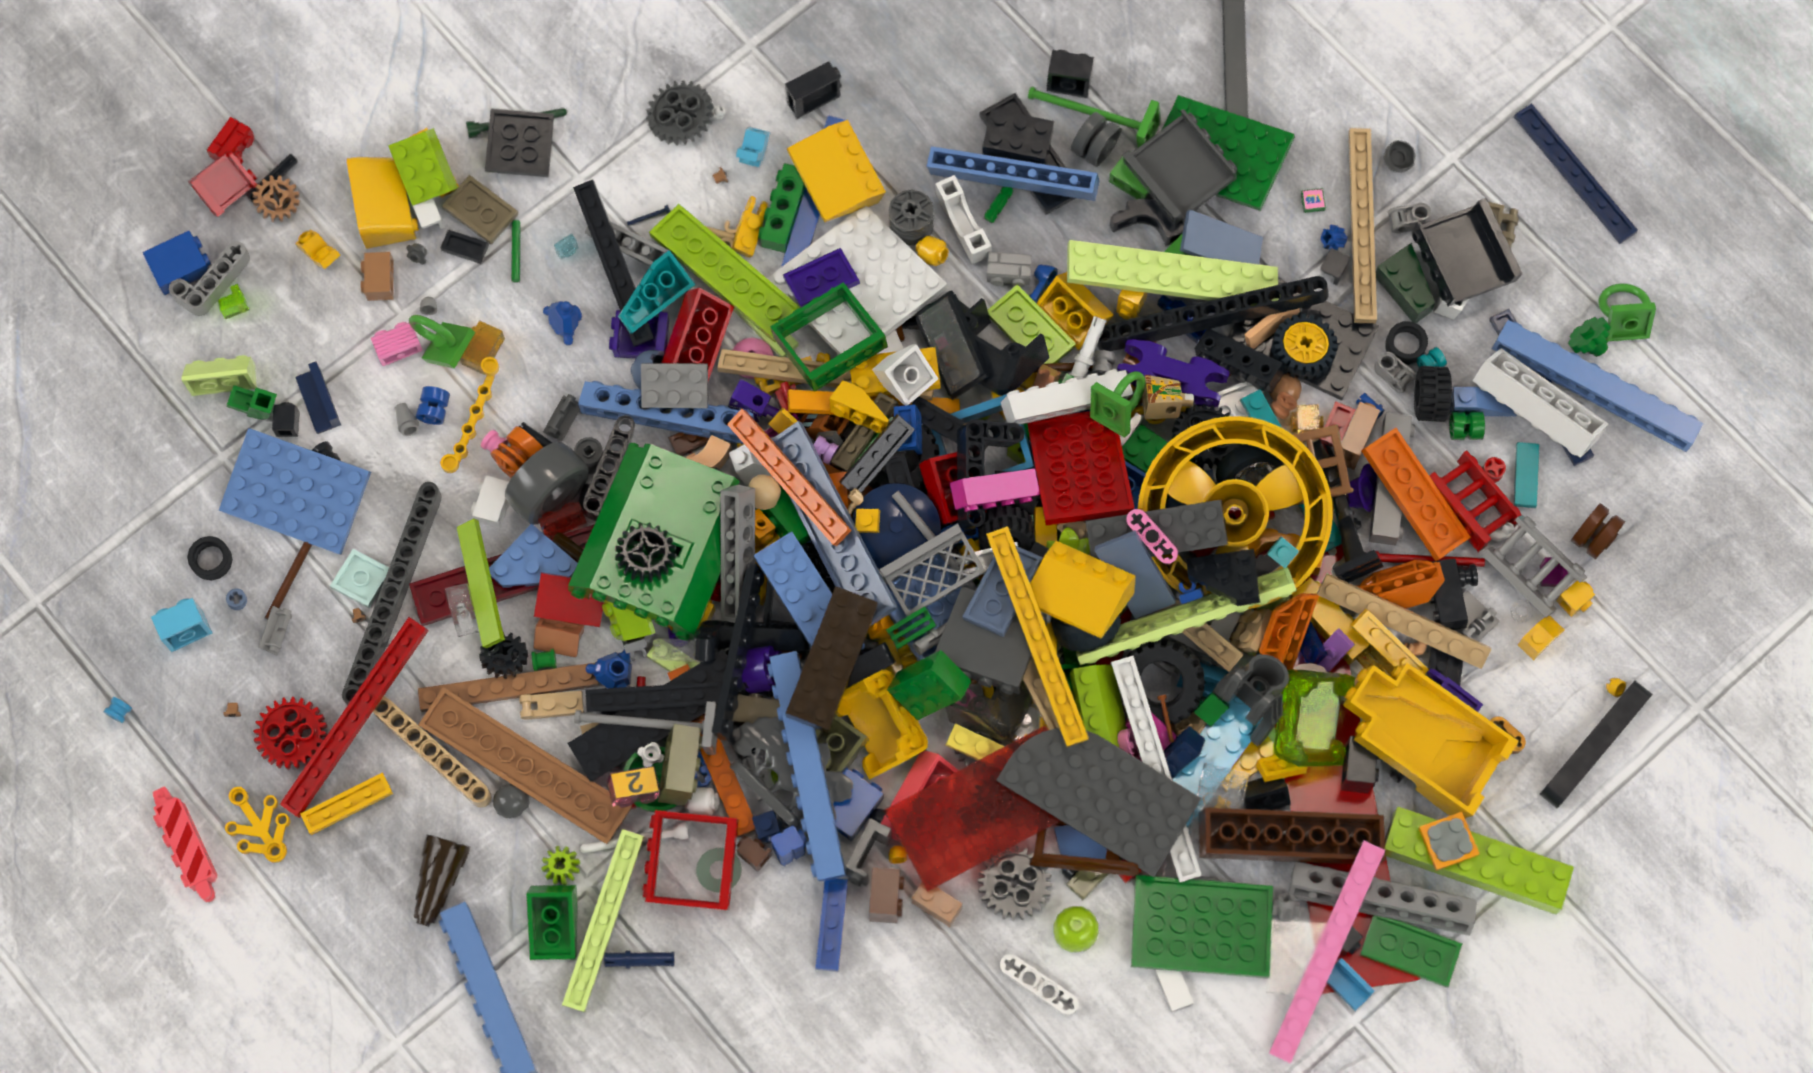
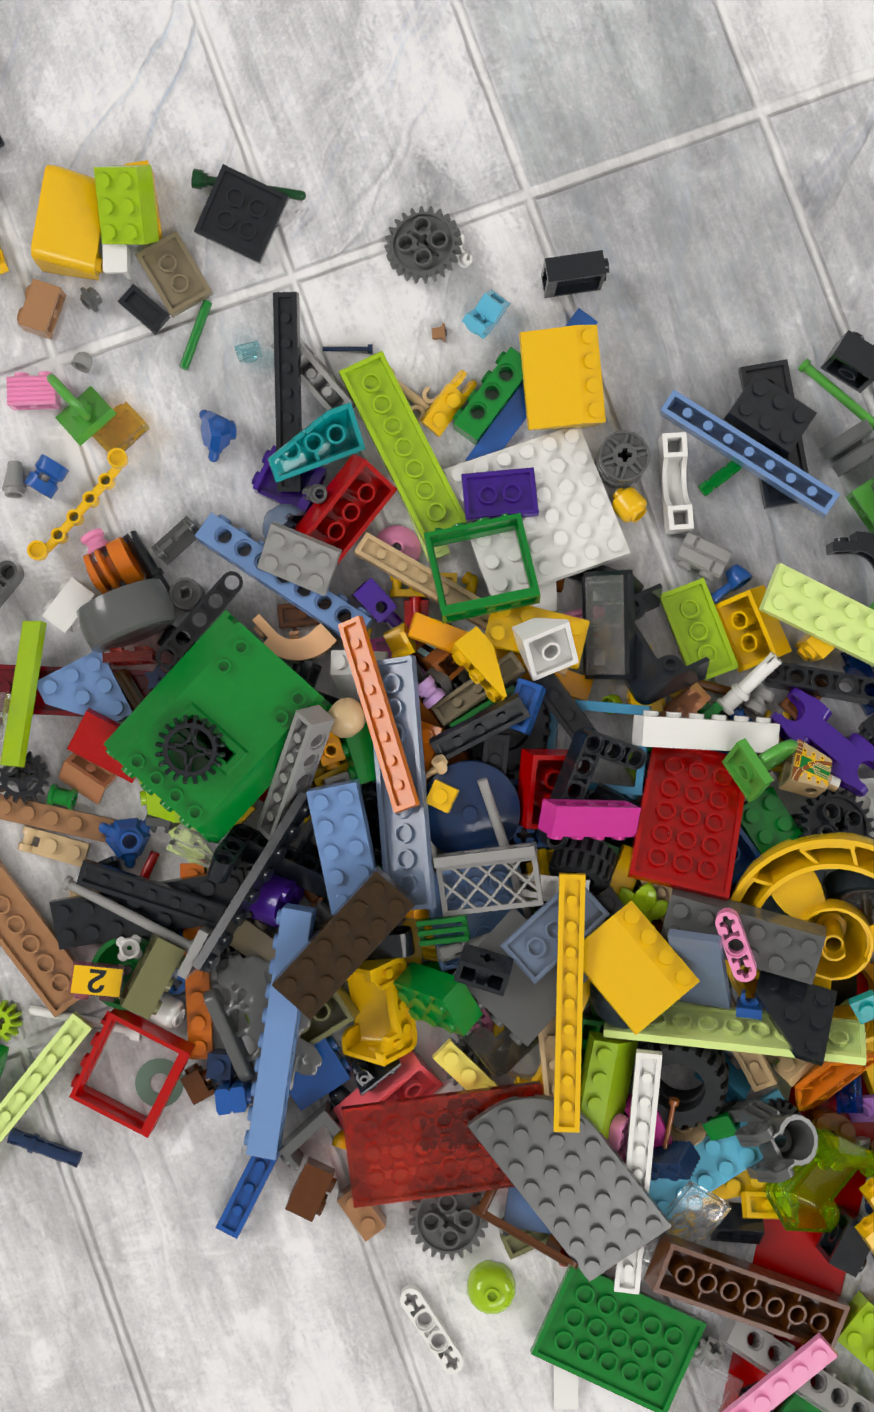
camera: 15 degrees right, 15 degrees up
none -> dark blue piece [144,664,168,690]
none -> dark grey pin [302,484,327,504]
none -> black hinge [350,1056,401,1096]
none -> black brick [453,943,514,996]

